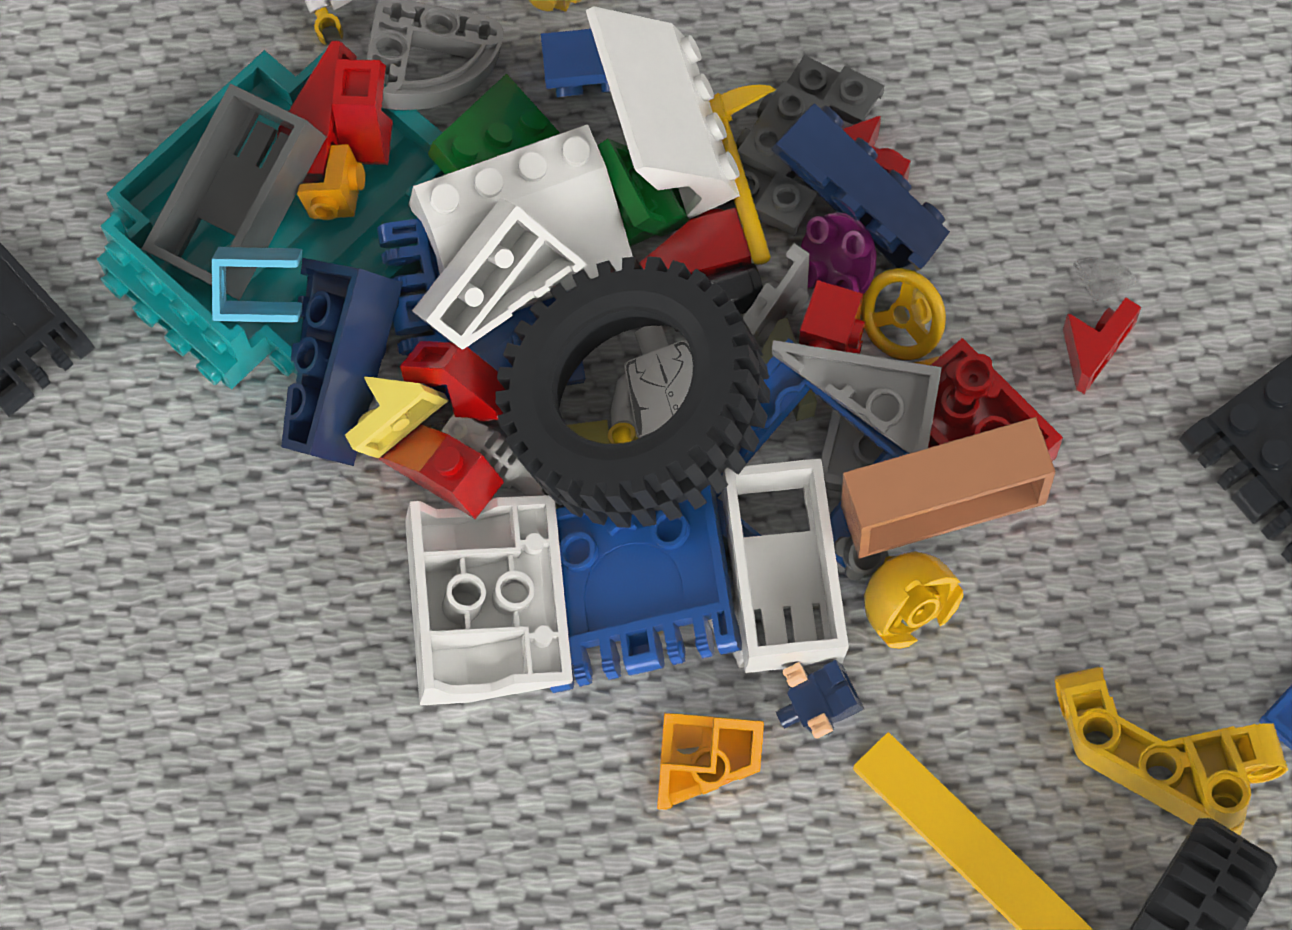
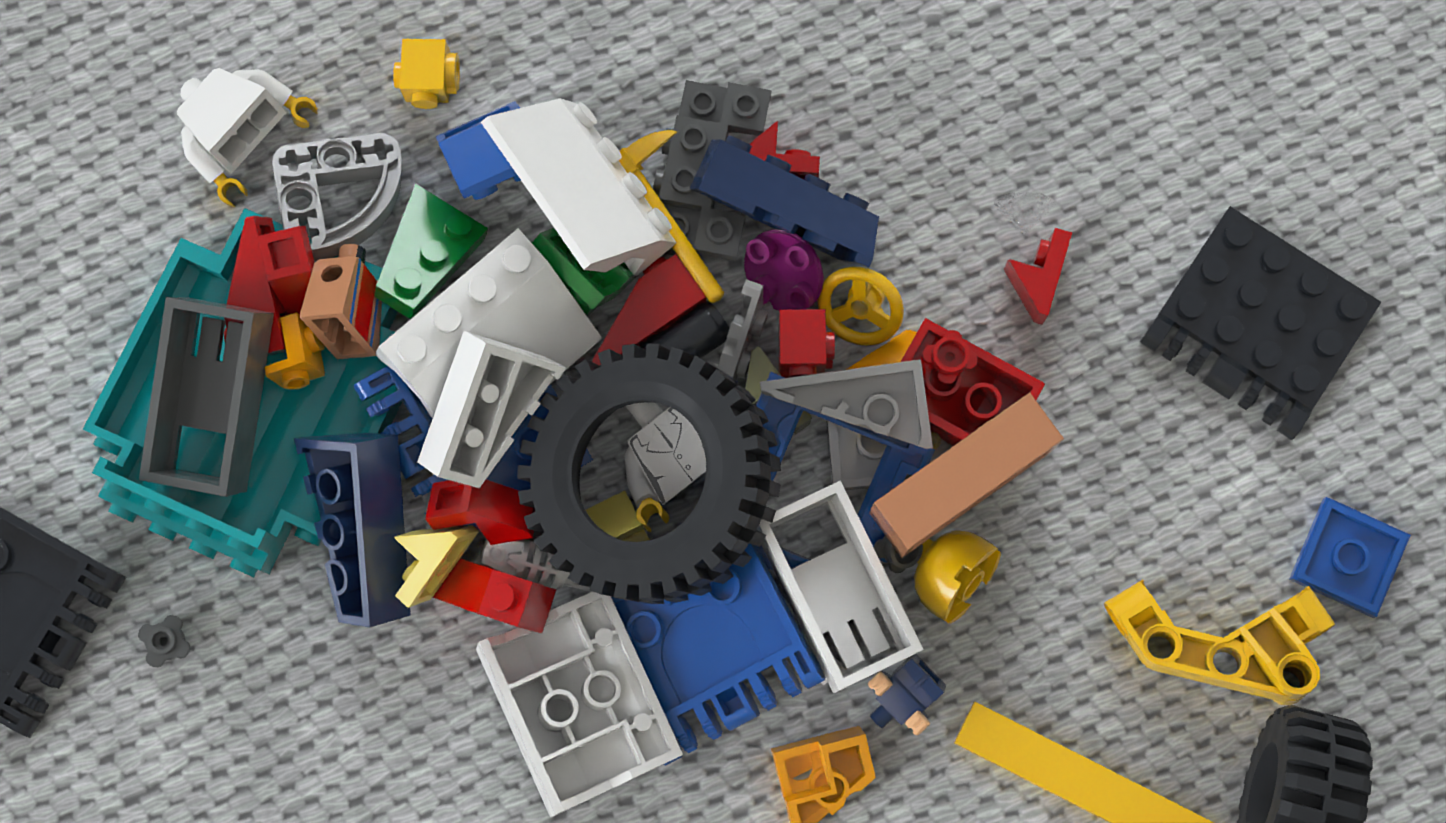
camera: 20 degrees left, 10 degrees up
medium azure piece [212,247,302,322] -> none
none -> dark grey plate [138,615,190,667]
none -> nougat torso [300,244,382,359]

